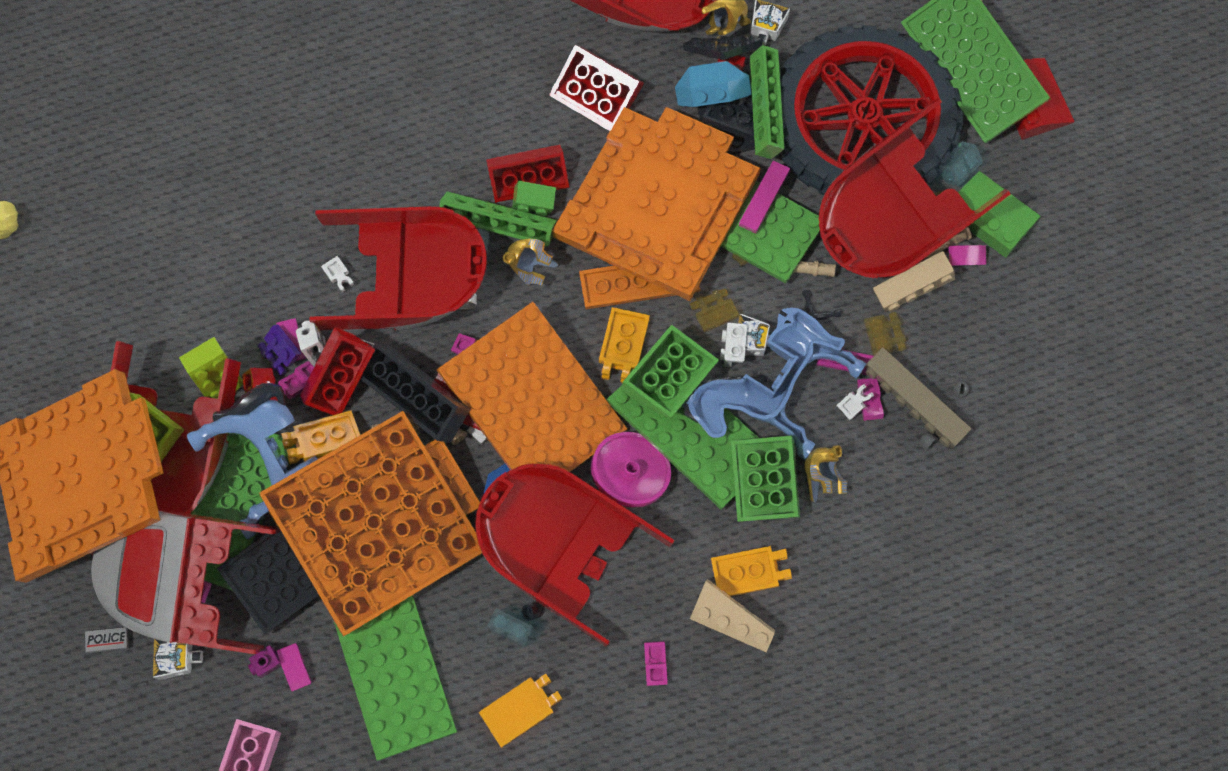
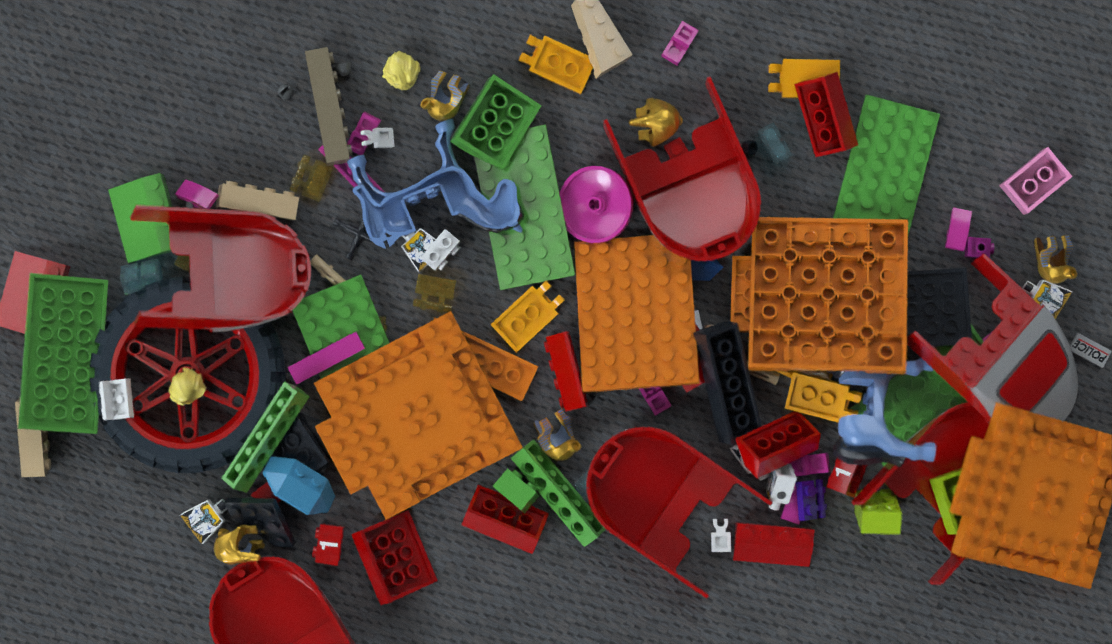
camera: 145 degrees left, 15 degrees up
bright green slope [621,325,719,419] -> none
none -> white bracket [99,379,134,420]
none -> light yellow hair [169,367,206,405]
none -> red brick [312,523,345,566]
none -> light yellow hair [382,51,420,90]
none -> red slope [544,331,589,412]
none -> pearl gold piece [629,98,683,147]
none -> red slope [733,522,815,567]
none -> red slope [794,72,858,157]
none -> pearl gold piece [1034,235,1077,284]

